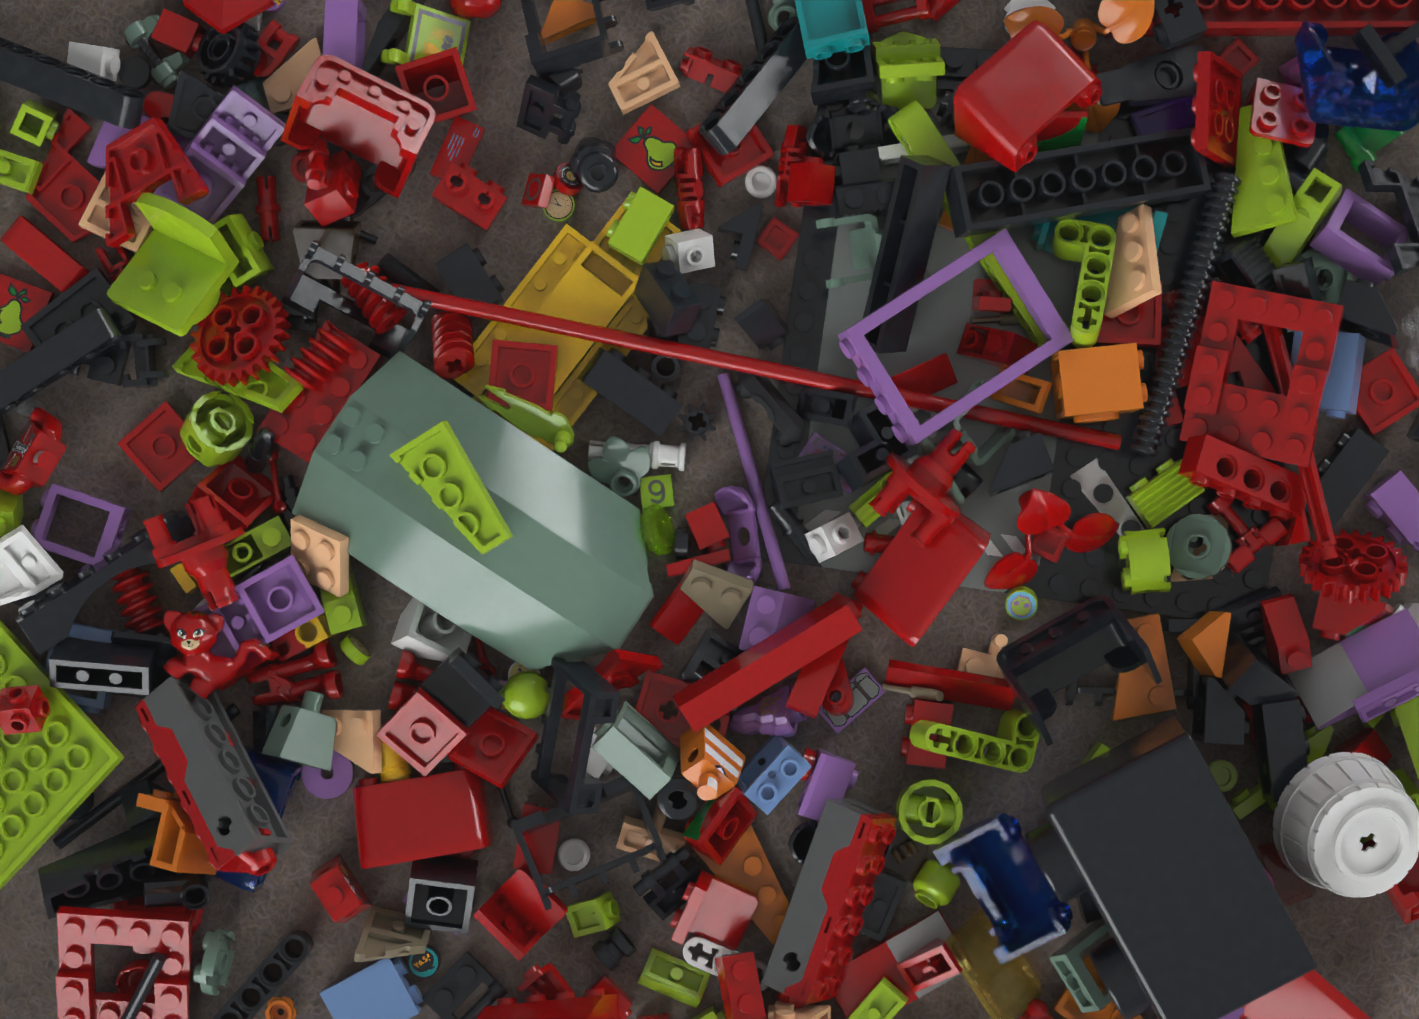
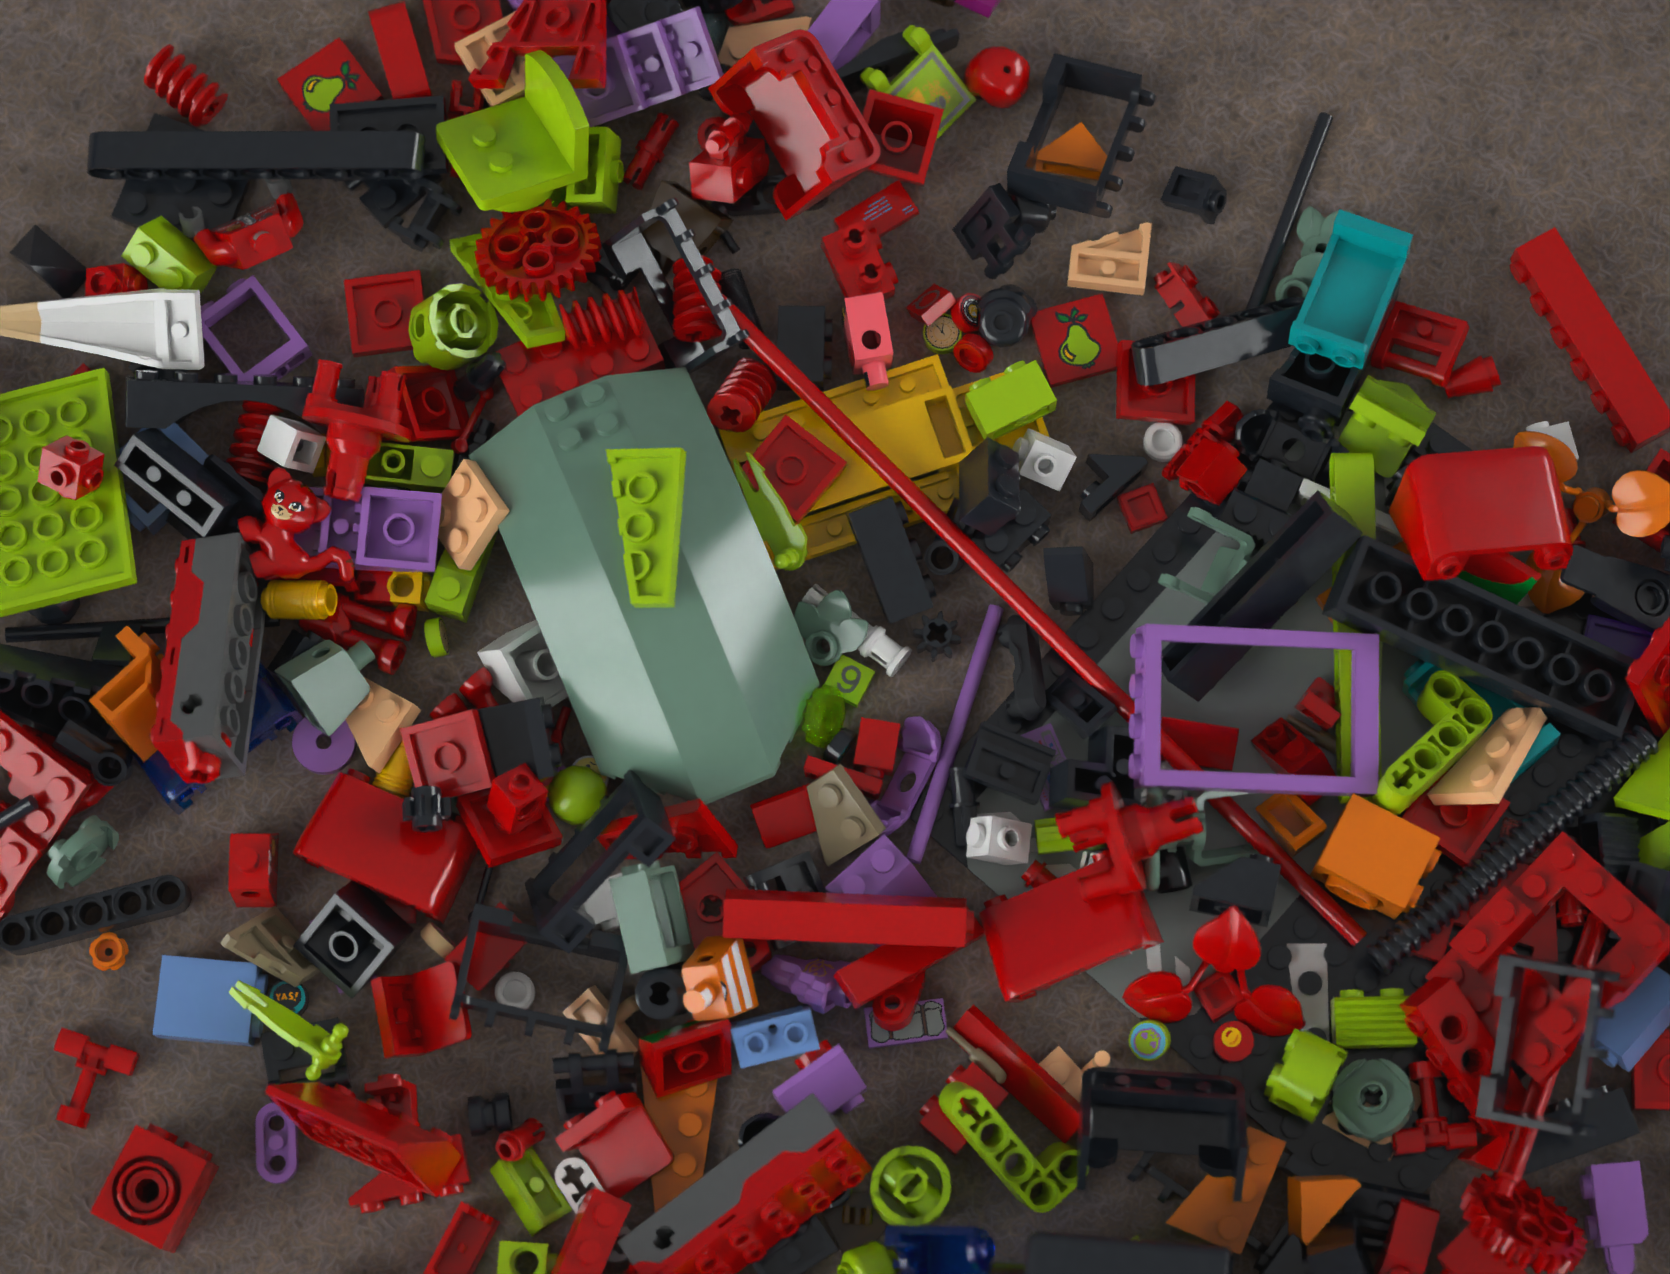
camera: 40 degrees right, 10 degrees down
lime bracket [566,891,620,938] -> none
red hinge [673,146,705,230] -> none
none -> lime piece [229,980,349,1081]
none -> white brick [257,414,326,473]
none -> yellow head [261,580,337,620]
none -> black gear [402,786,451,832]
none -> tan tile [420,921,457,959]
none -> red brick [487,763,548,835]
none -> red pin [496,1118,545,1161]
none -> coral torso [841,292,893,391]
none -> red tile [953,333,994,373]
none -> red tile [1213,1021,1254,1062]
none -> black hinge [1476,953,1620,1136]

